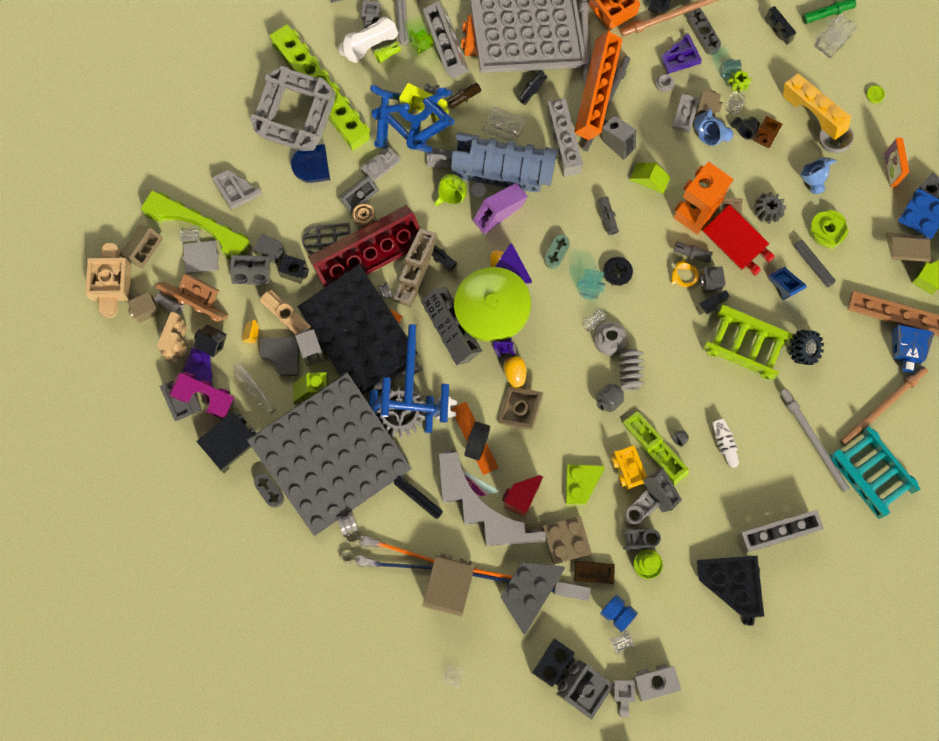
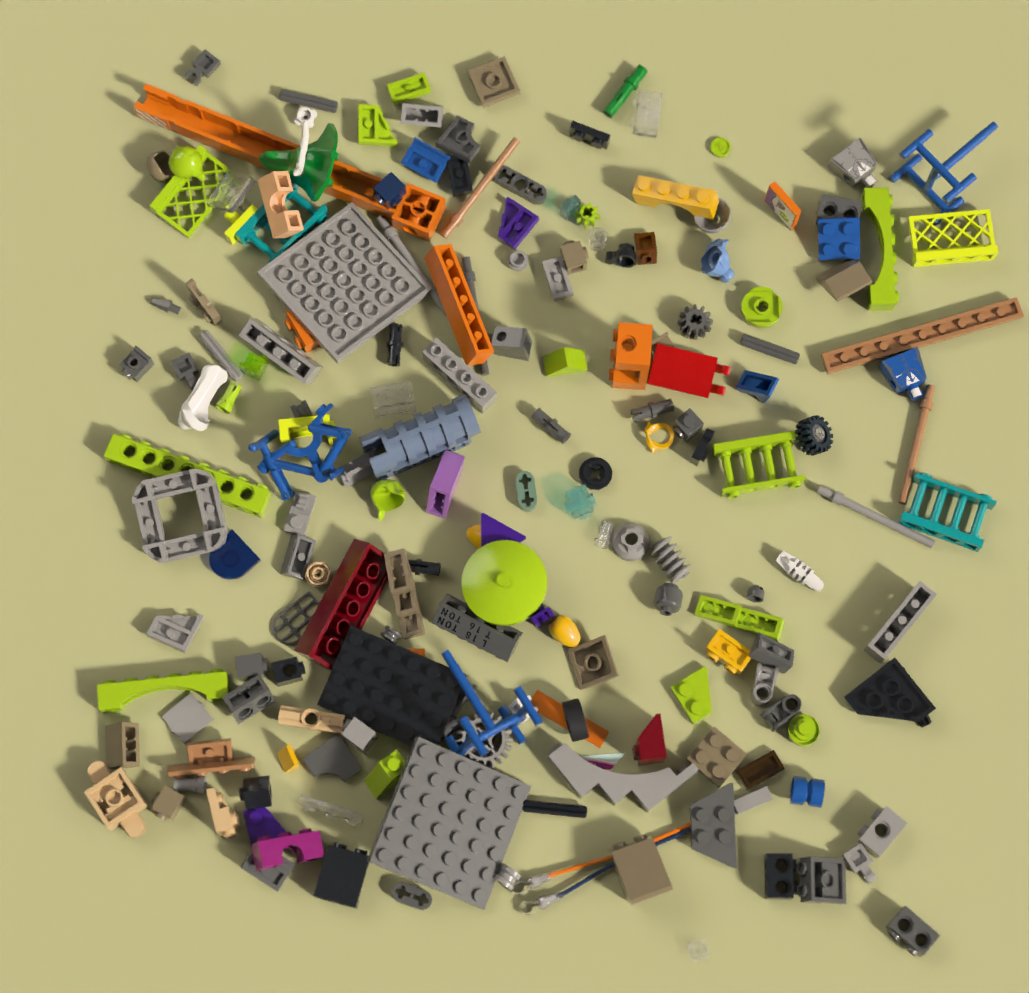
camera: 35 degrees left, 0 degrees up
clear bush [179,226,201,243] -> none
dark brown axle [446,83,481,110] -> none
white sticker [471,182,486,197] -> none
clear bush [609,630,635,655] -> none
medium blue hair [694,109,733,146] -> none

